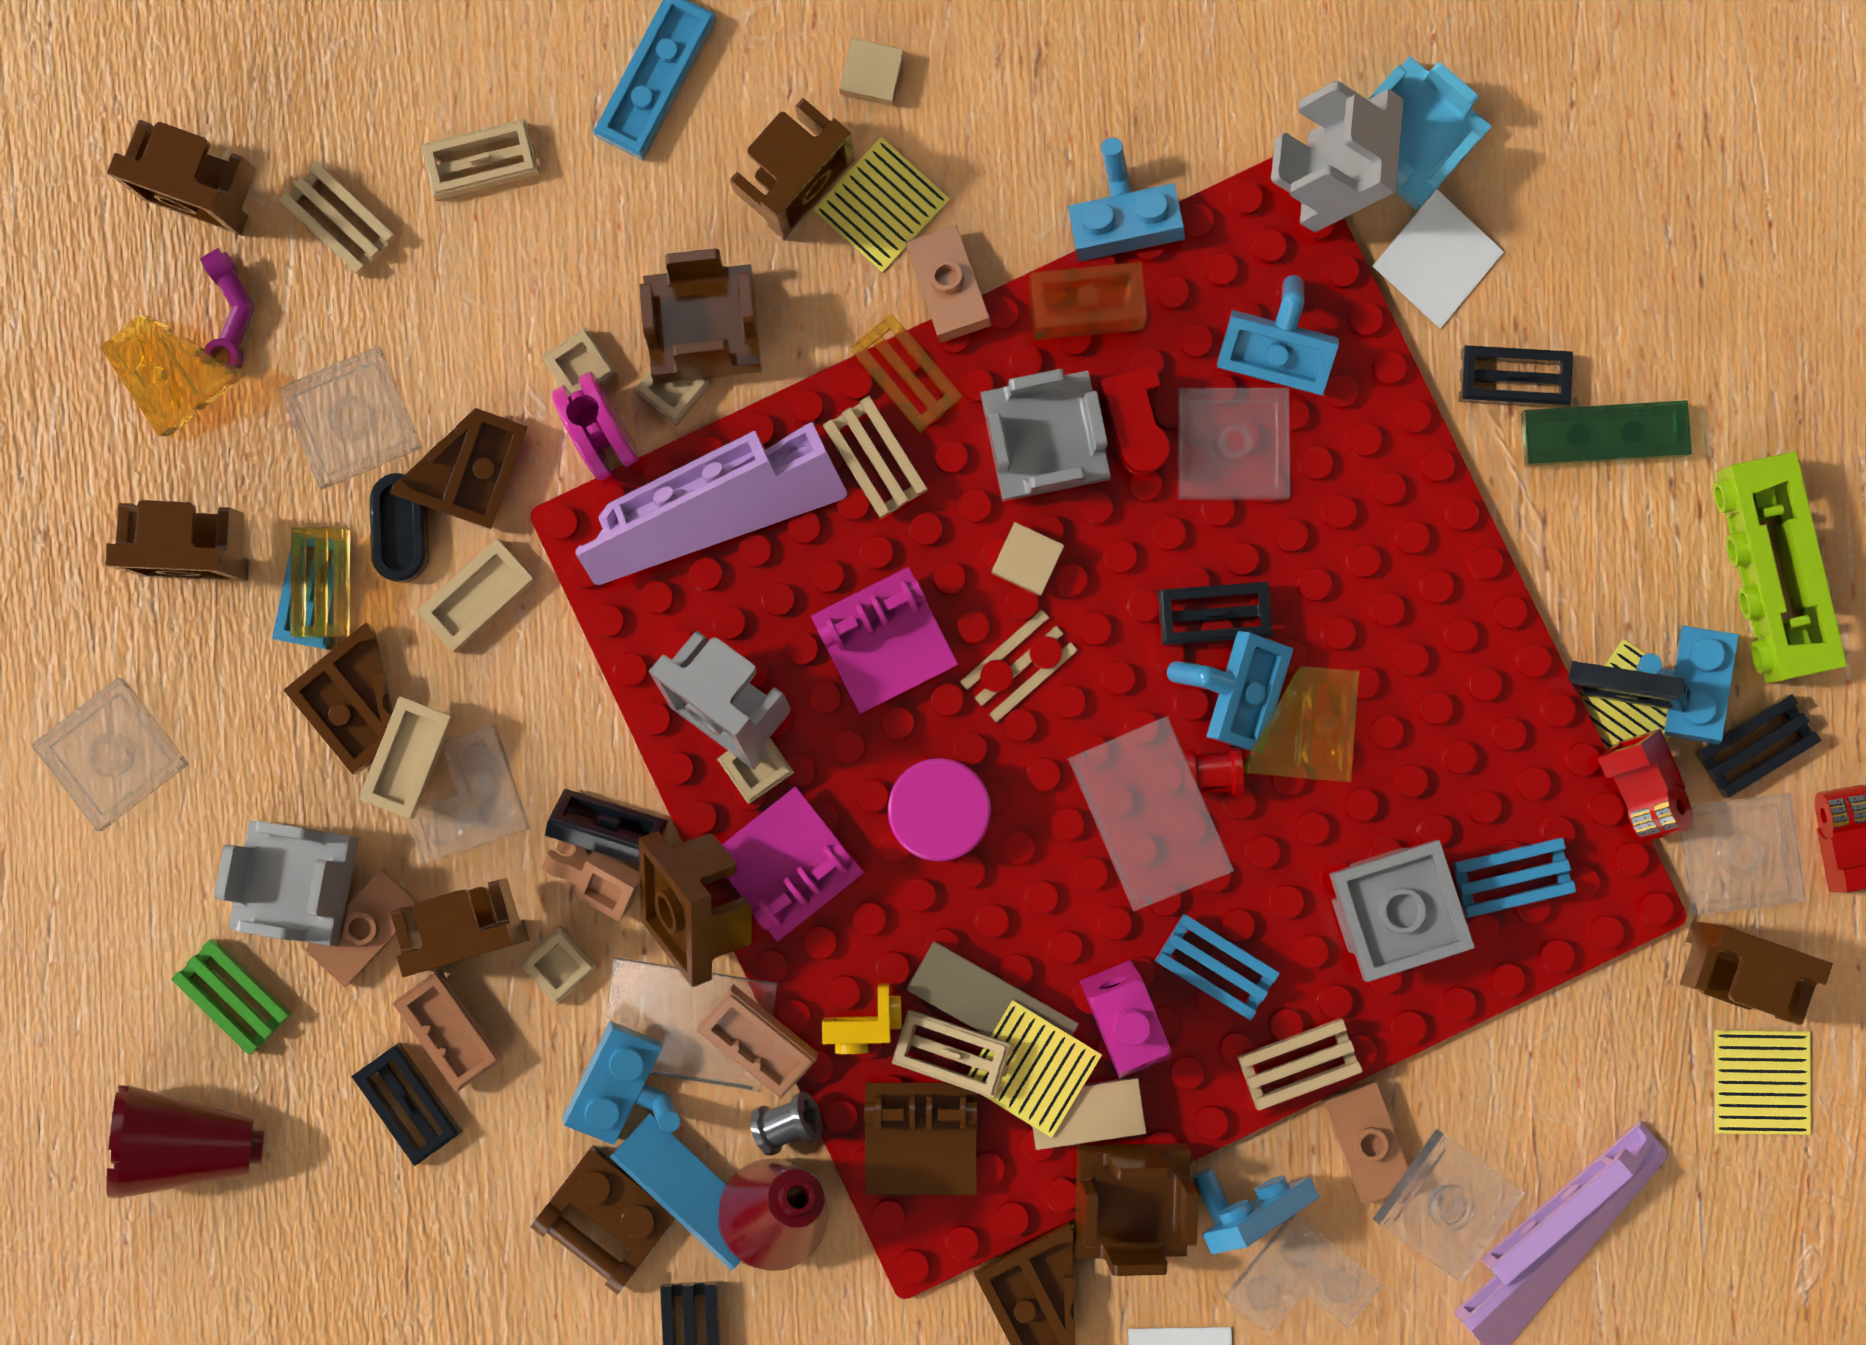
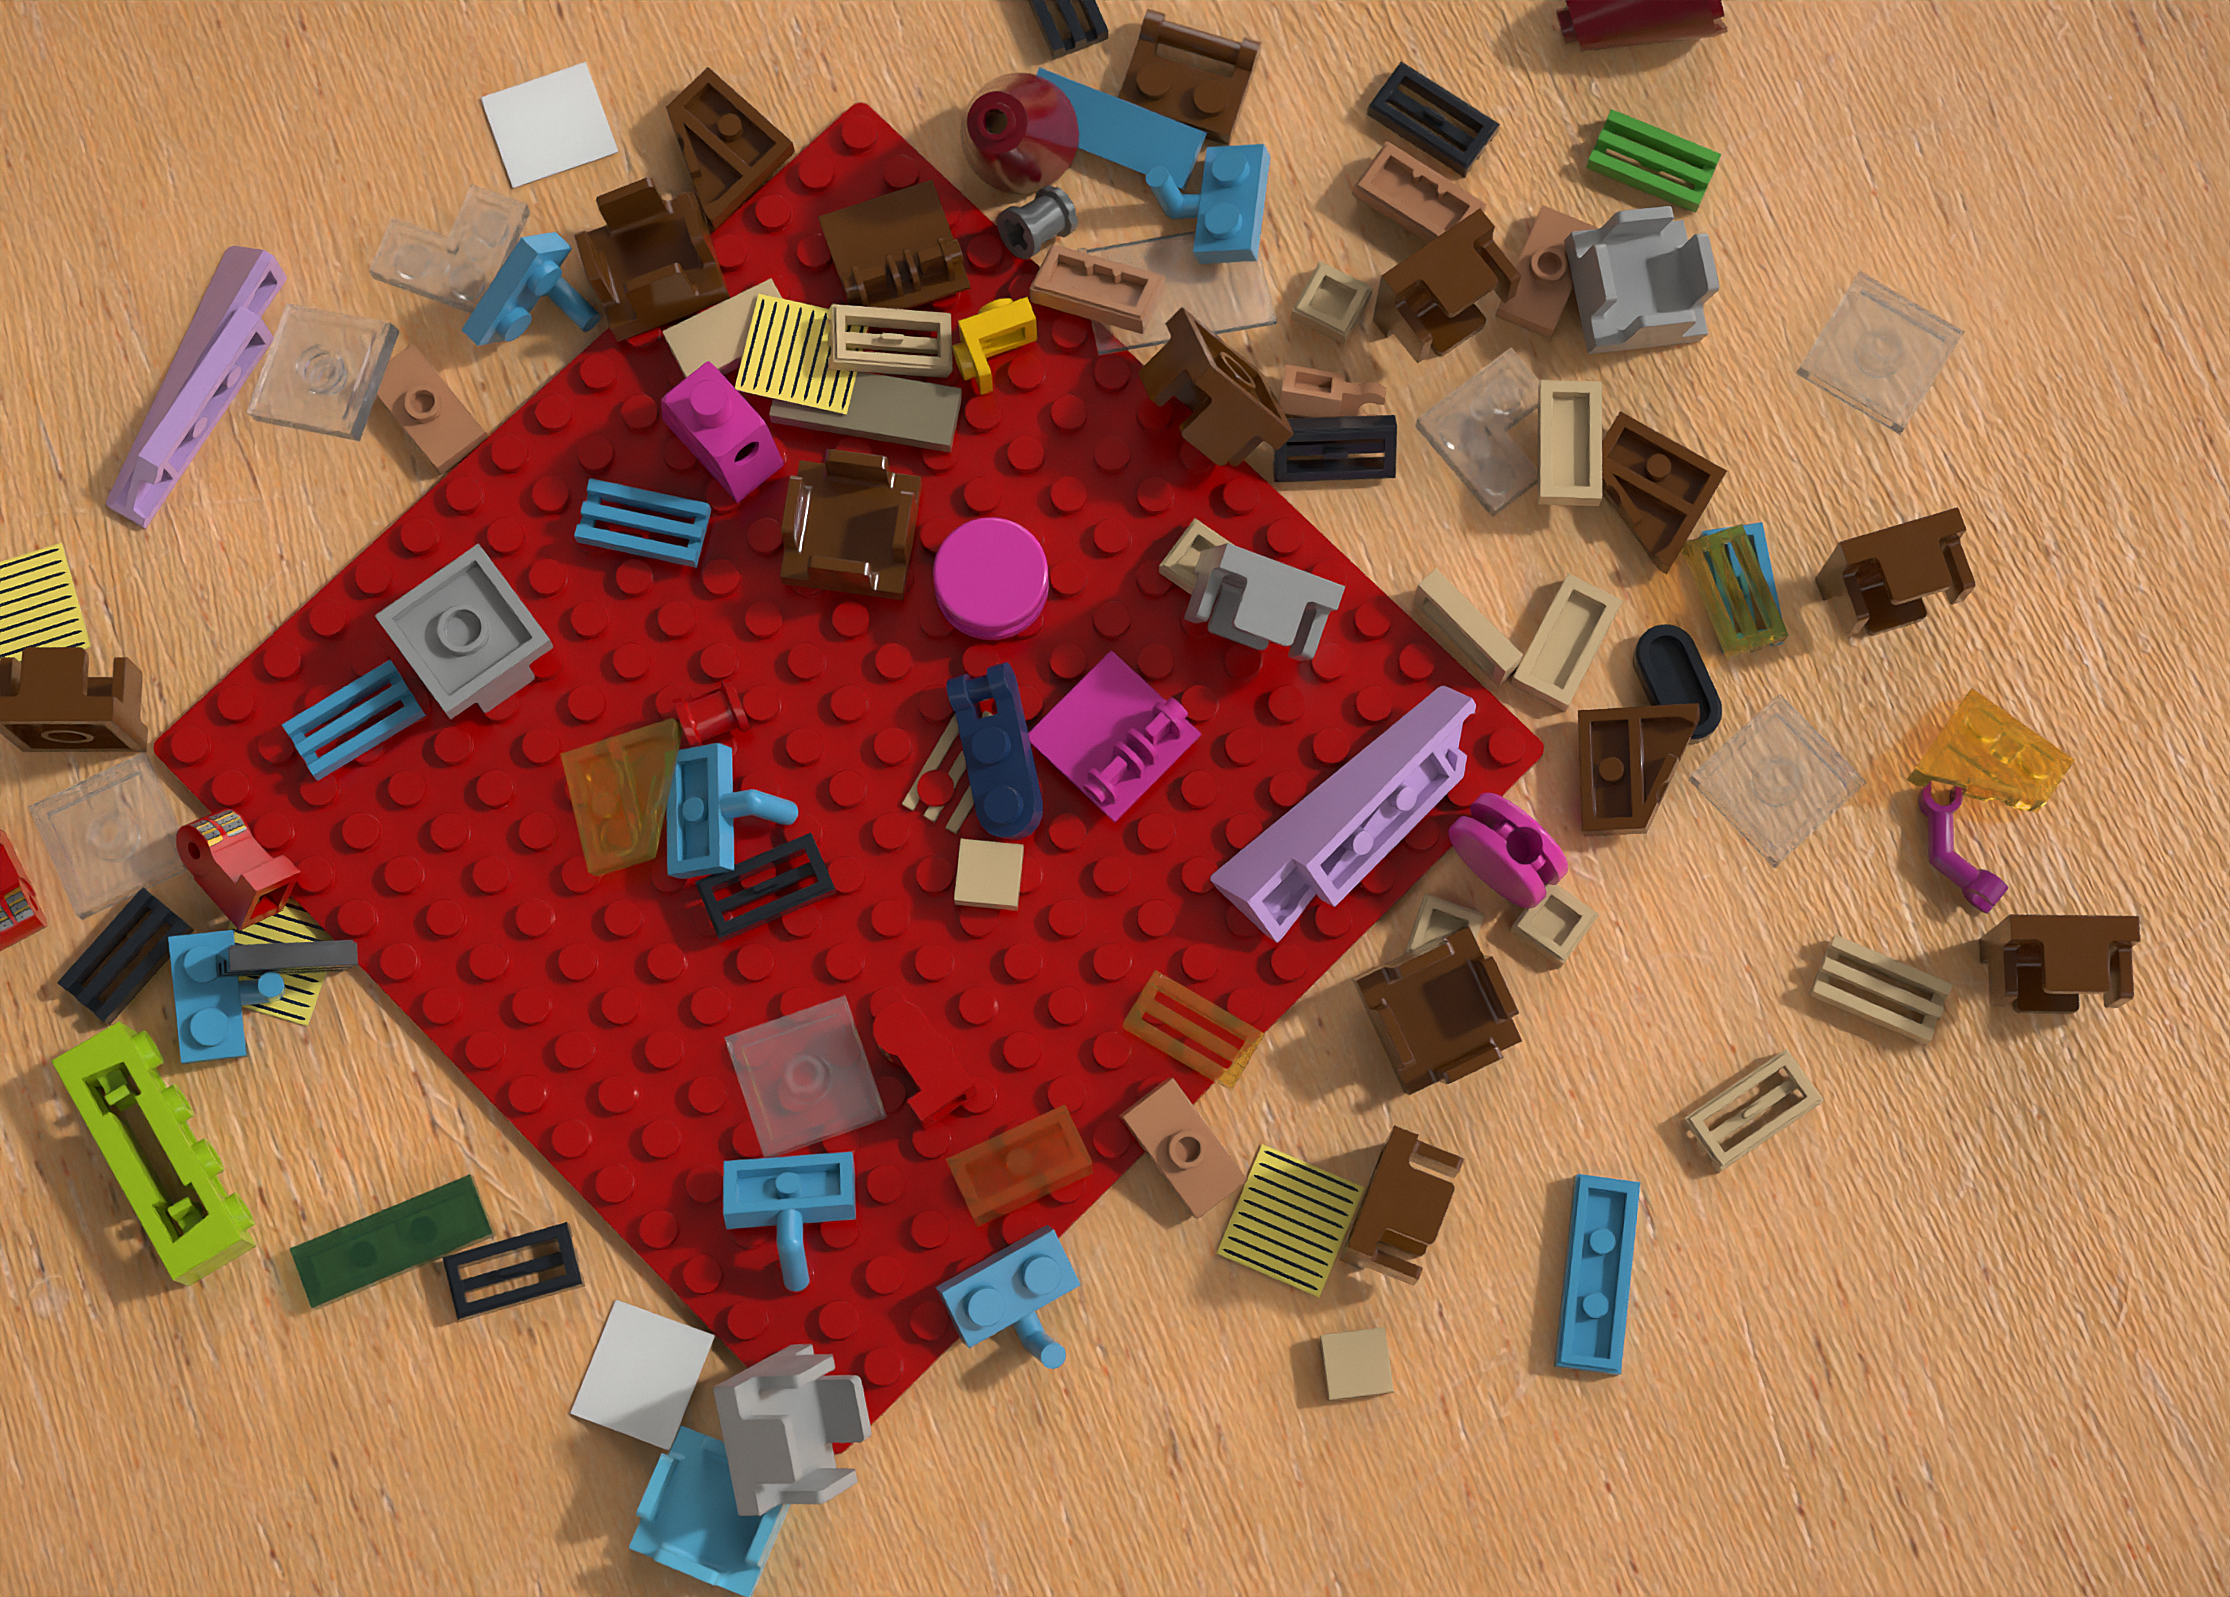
camera: 155 degrees right, 10 degrees down
dark pink hinge [722,786,864,942] -> none
tan tile [823,396,927,519] -> none
light grey panel [981,369,1110,502] -> none
clear piece [1068,716,1234,911] -> none
tan tile [1237,1018,1362,1111] -> none
none -> reddish brown panel [780,449,922,600]
none -> dark blue plate [946,662,1043,841]
none -> tan tile [1413,568,1523,687]

